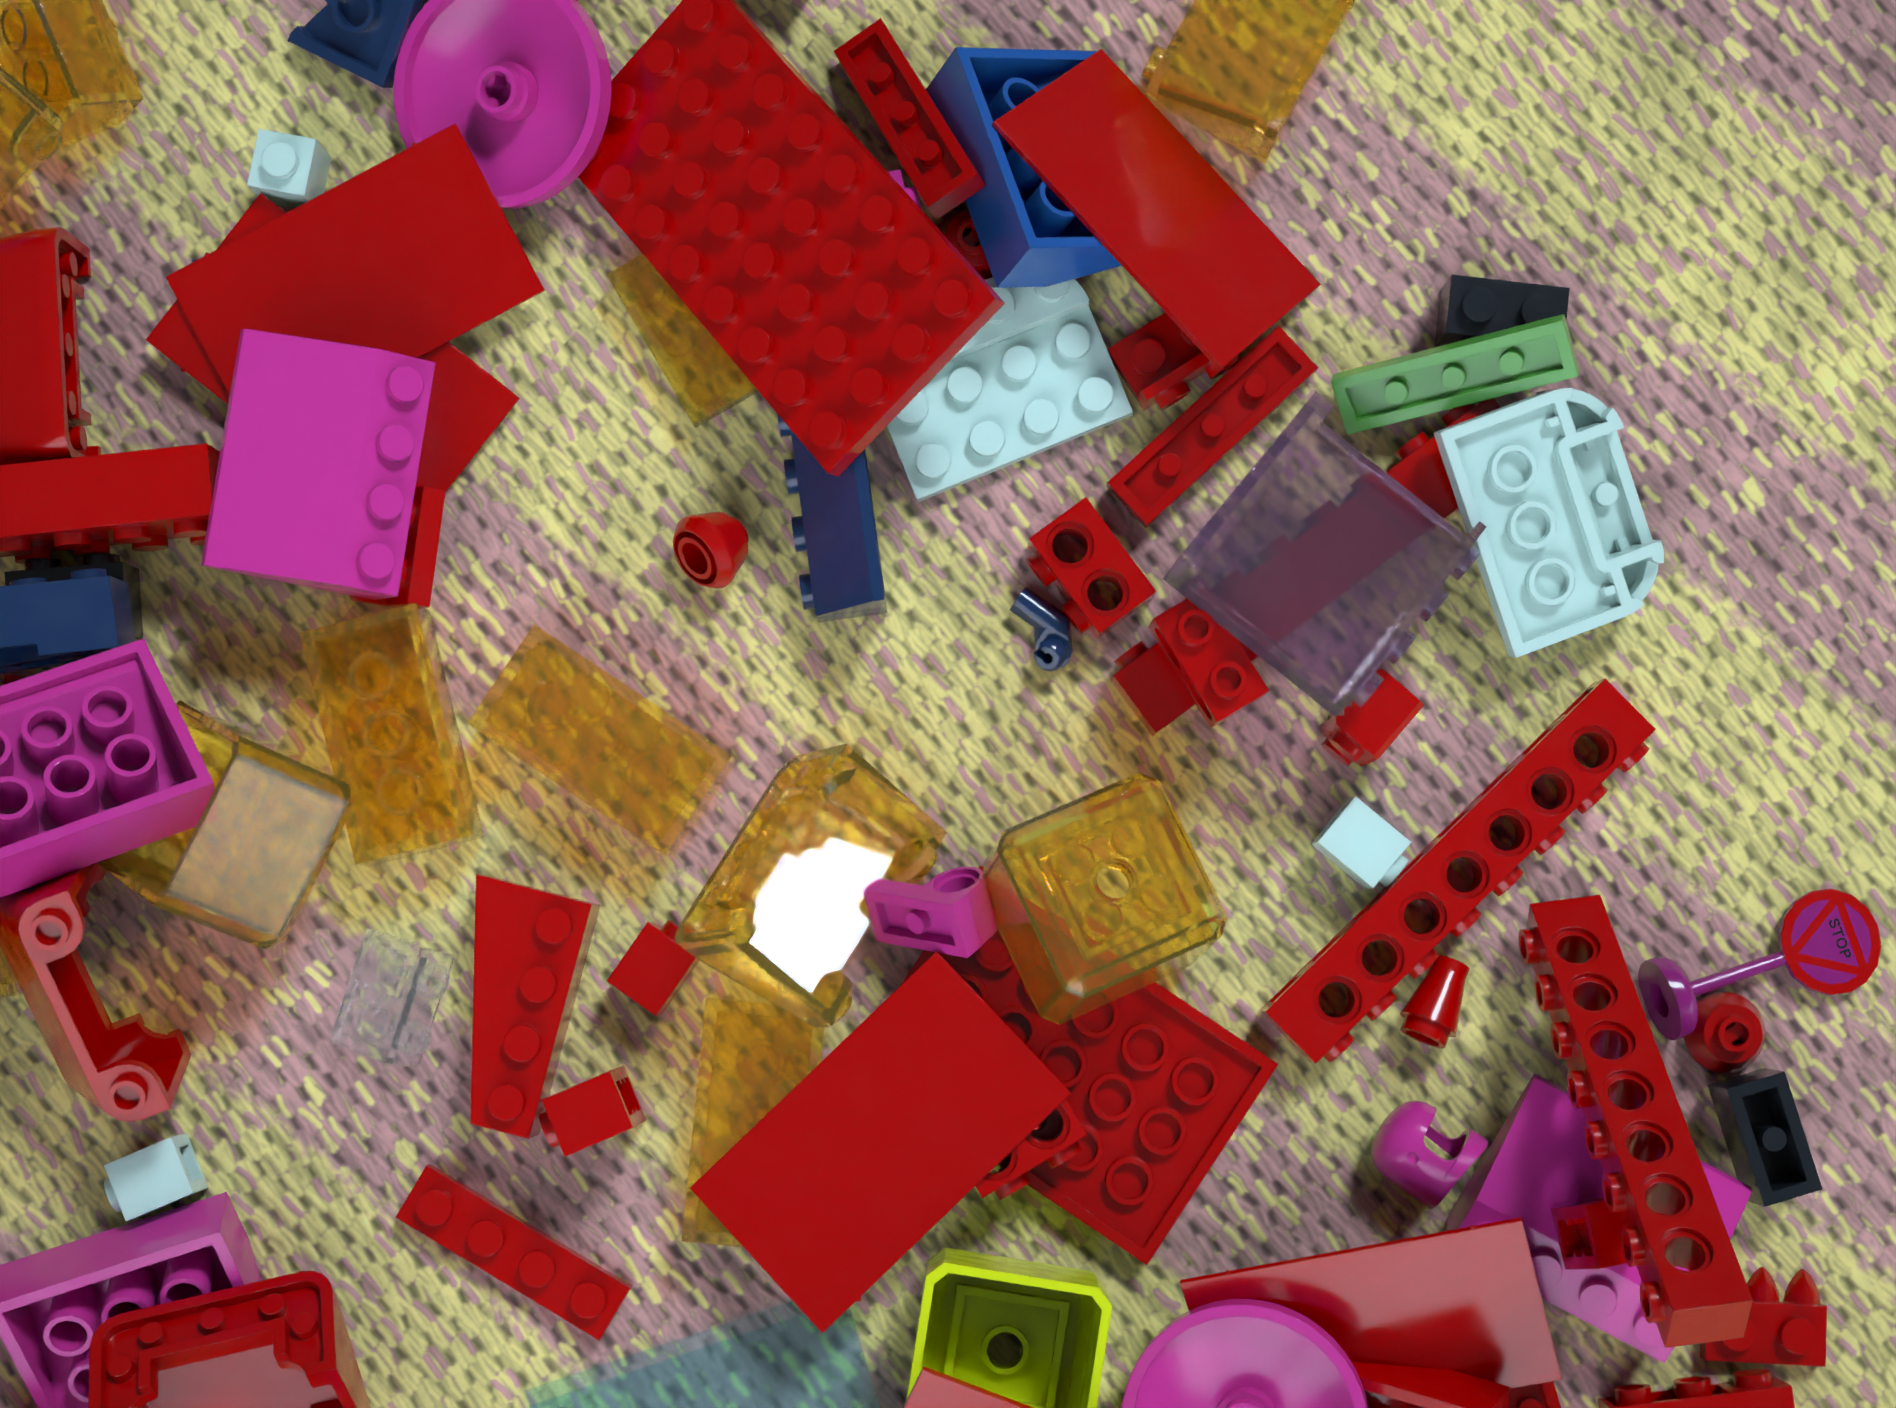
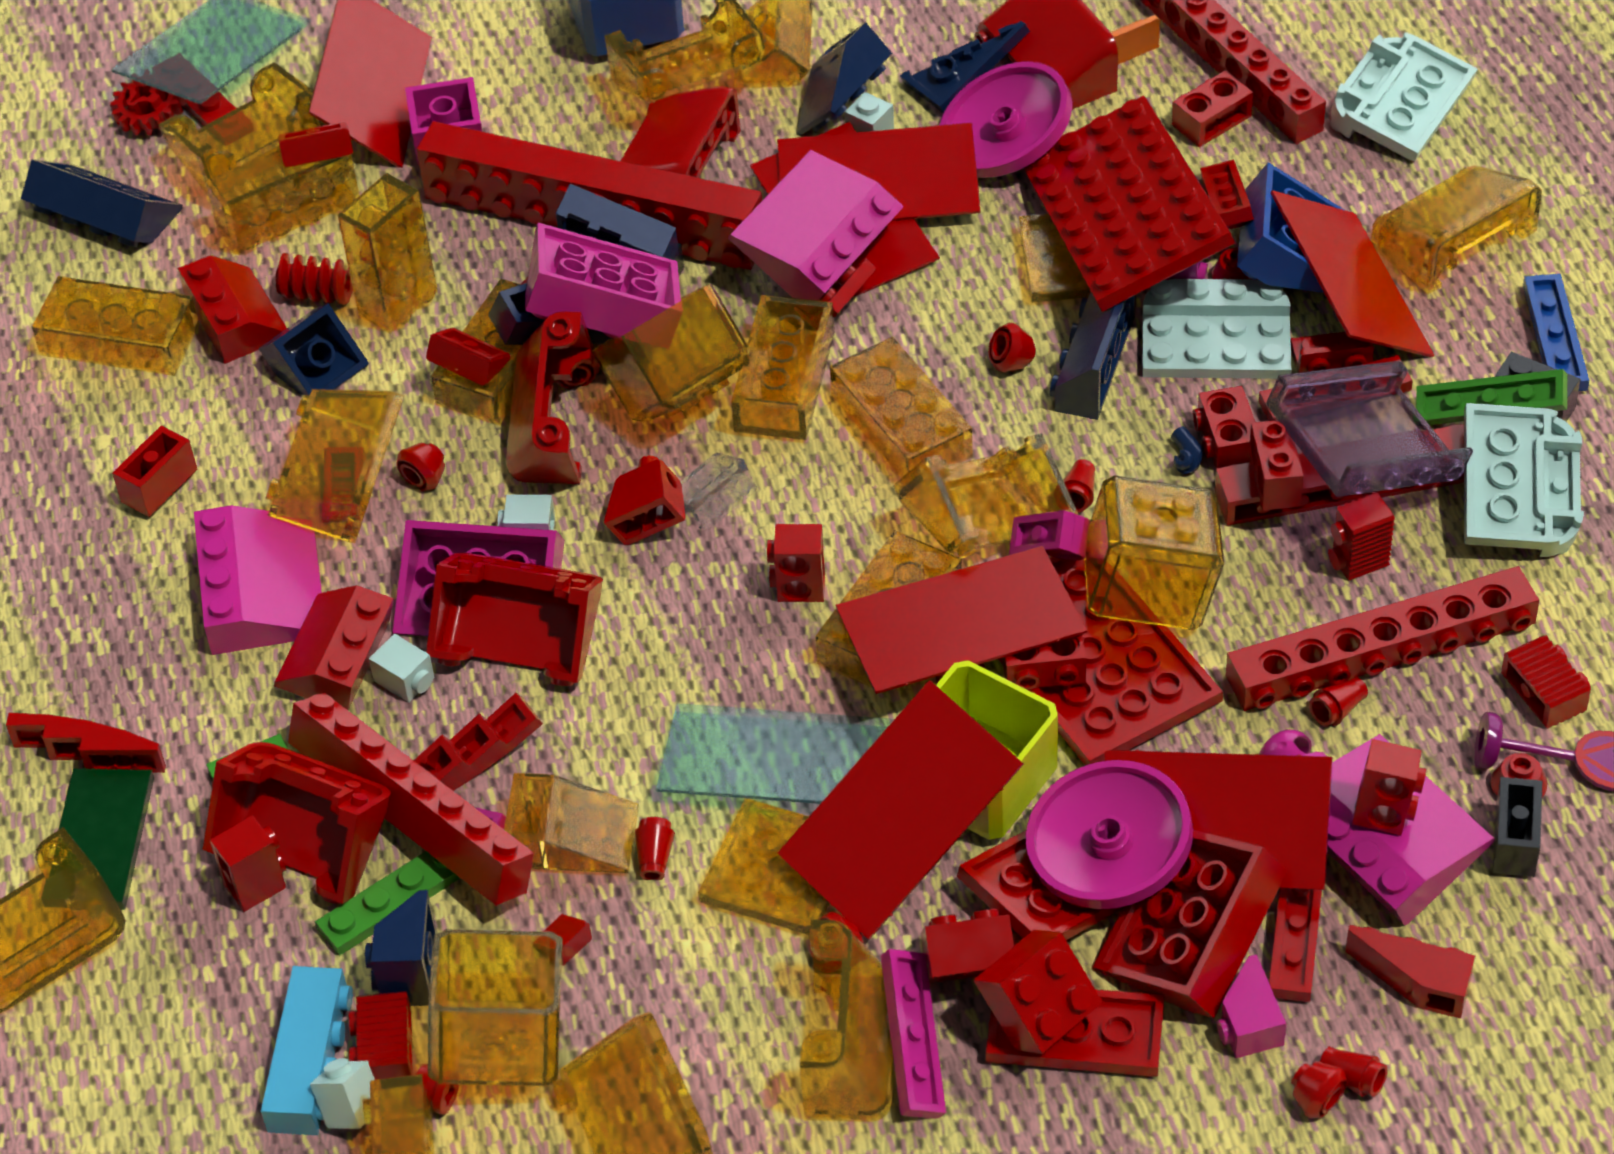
camera: 25 degrees right, 35 degrees down
red plate [395,1164,632,1340] -> none
red wedge [470,874,601,1139] -> none
red brick [606,919,702,1016] -> none
light aqua brick [1311,796,1411,889] -> none
red brick [1518,895,1753,1348] -> none
red plate [1700,1267,1827,1367] -> none
none -> red torso [604,455,686,545]
none -> dark blue slope [796,22,893,136]
none -> red cone [1057,459,1095,513]
none -> red brick [1501,635,1591,729]
none -> blue plate [1523,274,1589,391]

